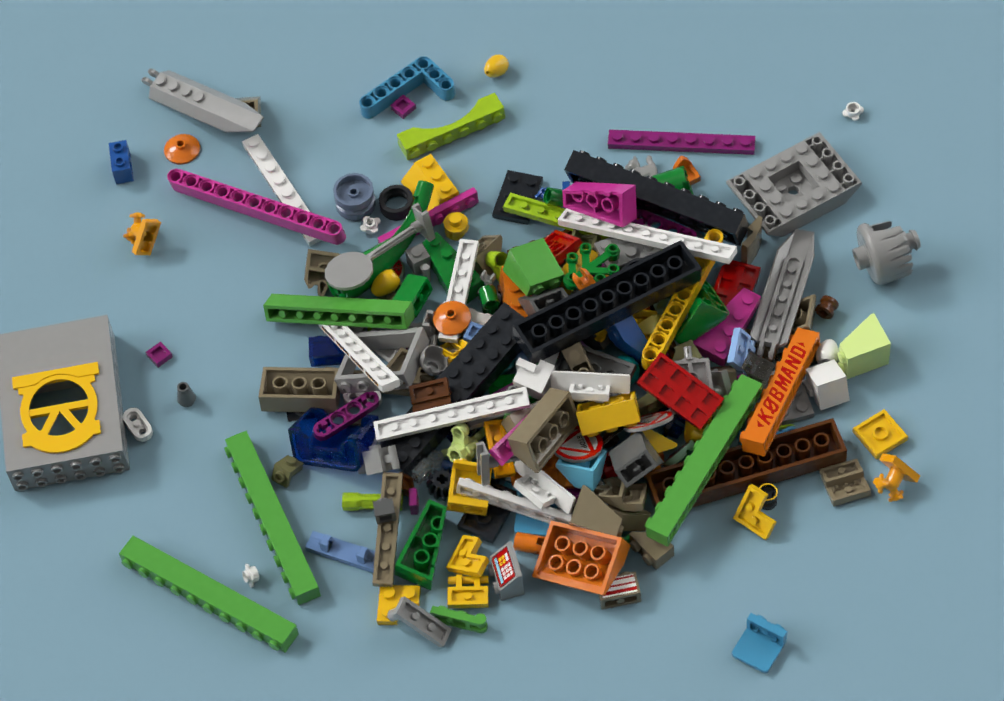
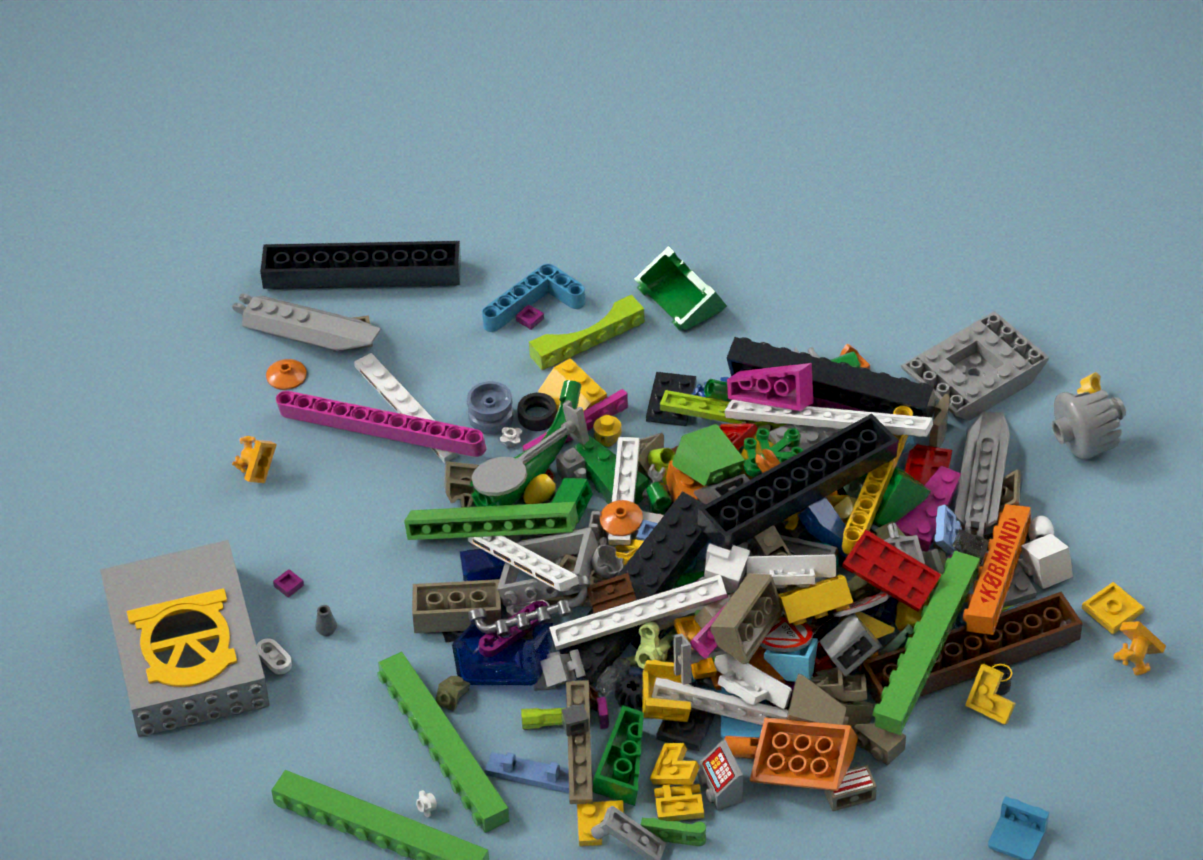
camera: 10 degrees left, 10 degrees down
blue brick [108,140,134,184] -> none
yellow animal [484,54,509,78] -> none
magenta plate [608,129,755,155] -> none
reddish brown wheel [815,295,839,319] -> none
dark tan slope [819,458,871,506] -> none
yellowish green slope [837,313,891,379] -> none
white plate [842,102,864,121] -> none
none -> black brick [260,241,461,289]
none -> flat silver bar [468,576,591,636]
none -> green windscreen [634,246,727,331]
none -> yellow piece [1077,372,1105,400]

